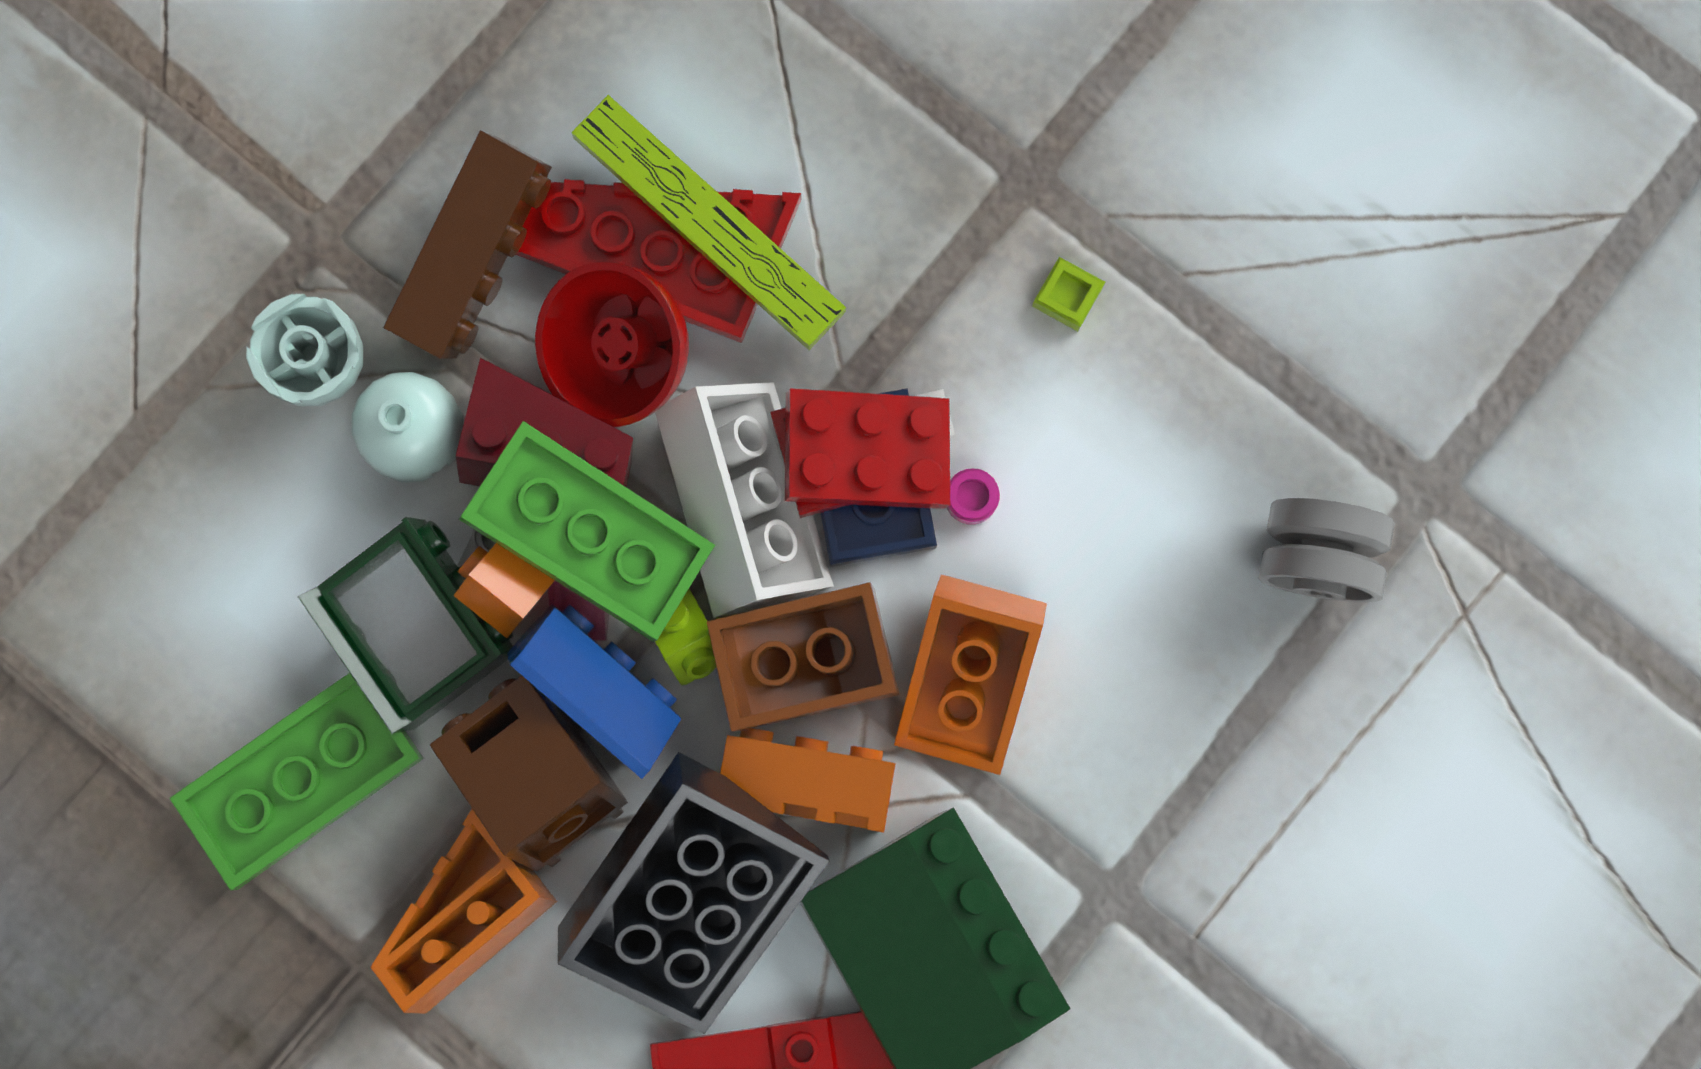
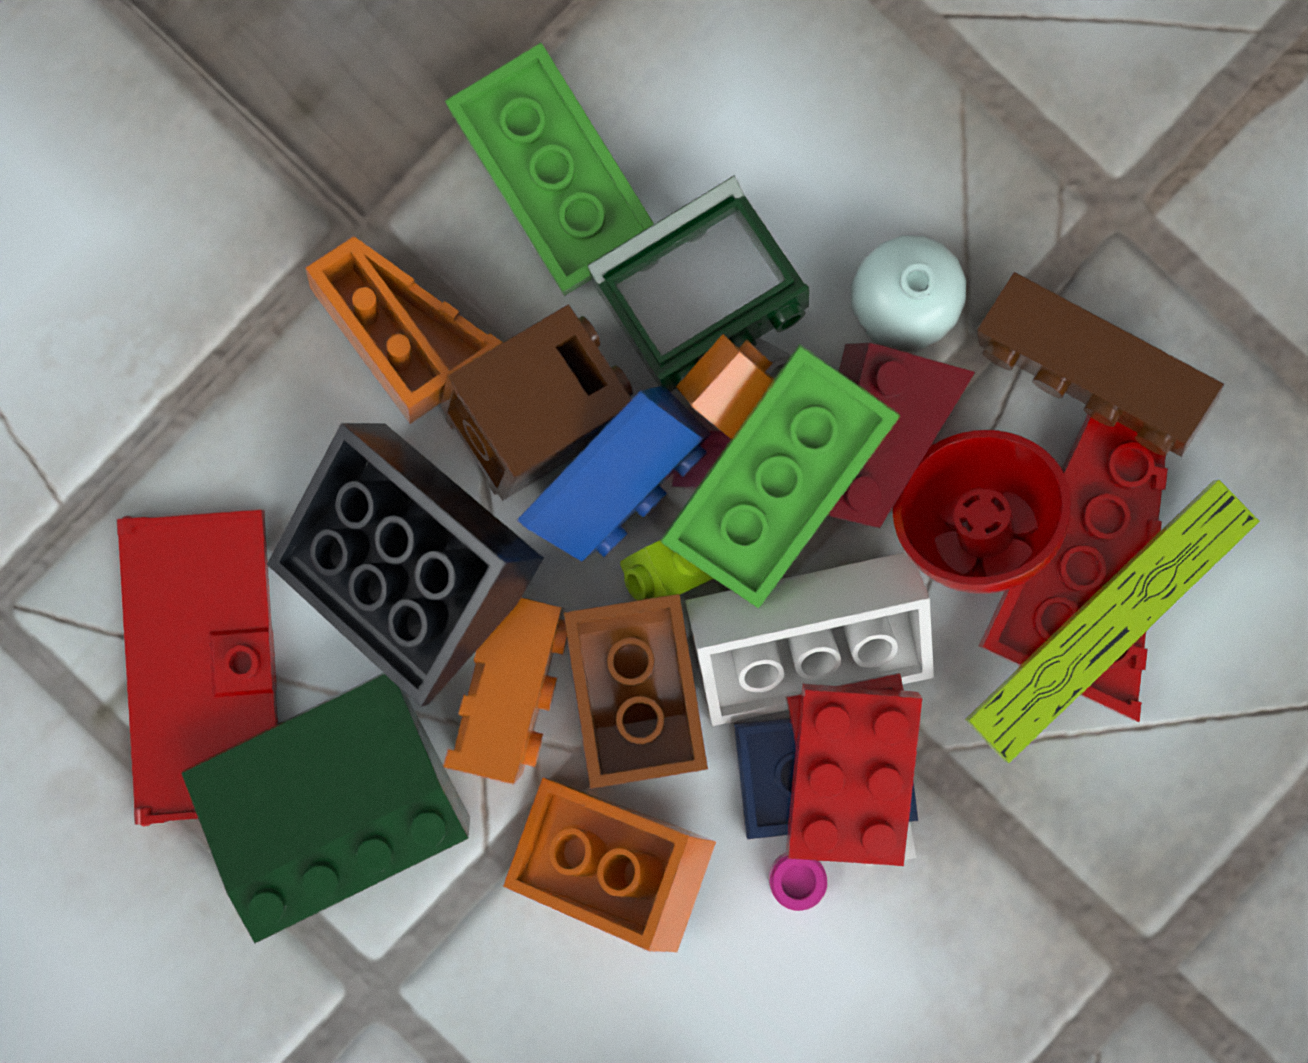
camera: 100 degrees right, 5 degrees up
light aqua cylinder [246,294,364,406] -> none
lime tile [1032,257,1106,332] -> none

